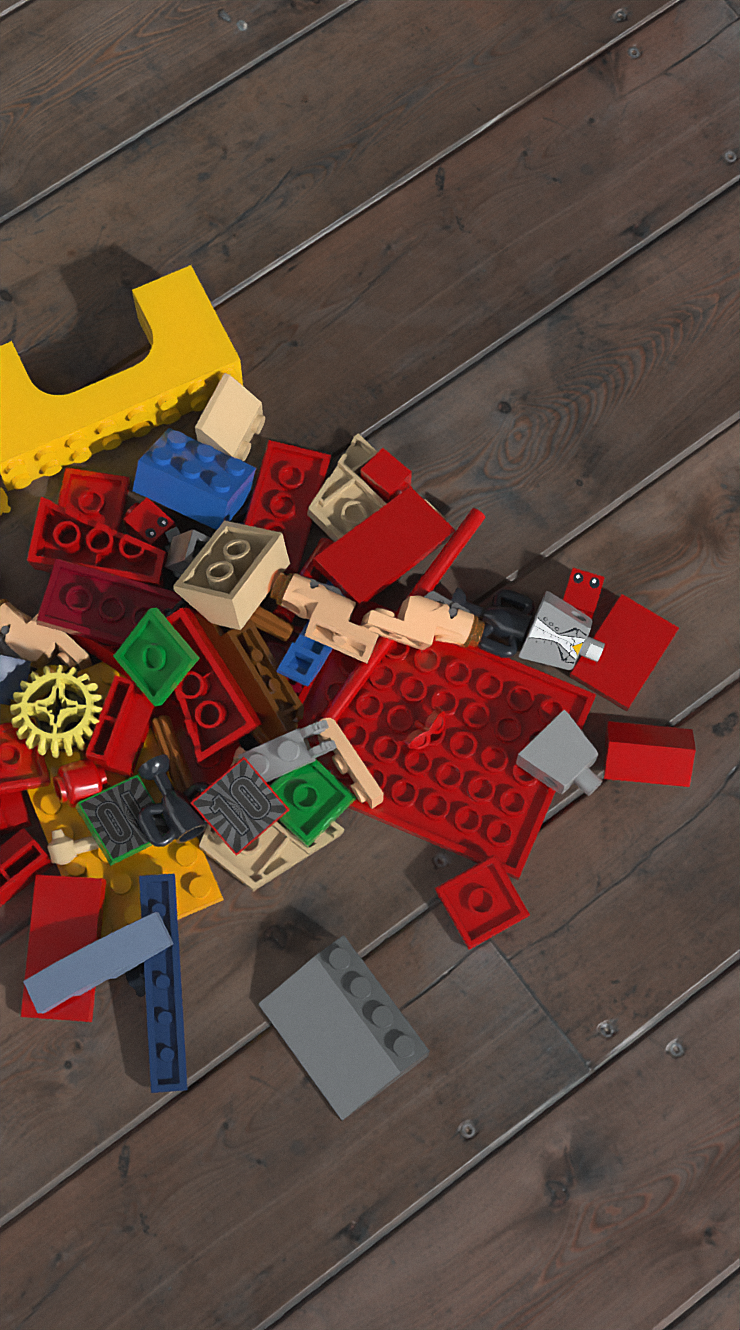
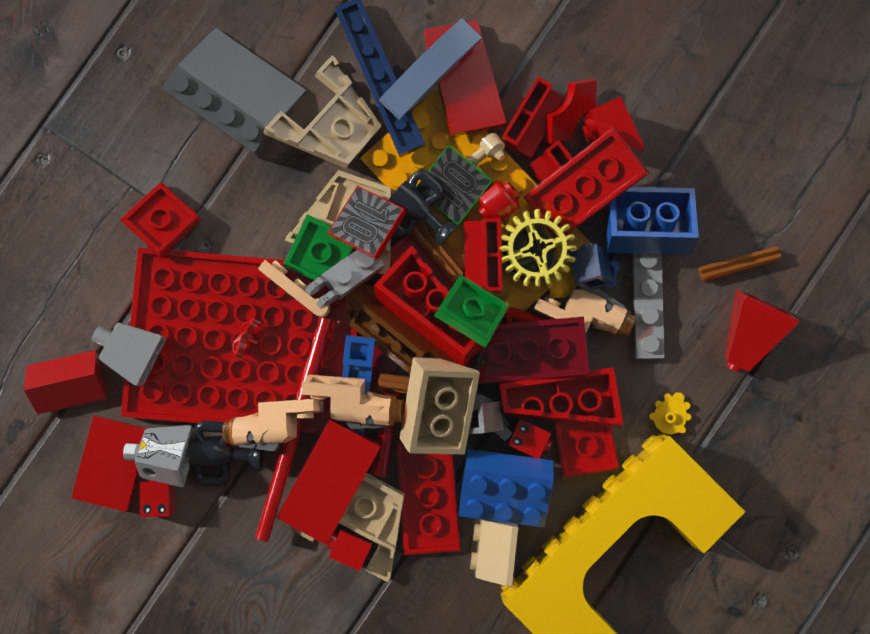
camera: 160 degrees right, 15 degrees up
none -> tan wing [263,56,381,168]

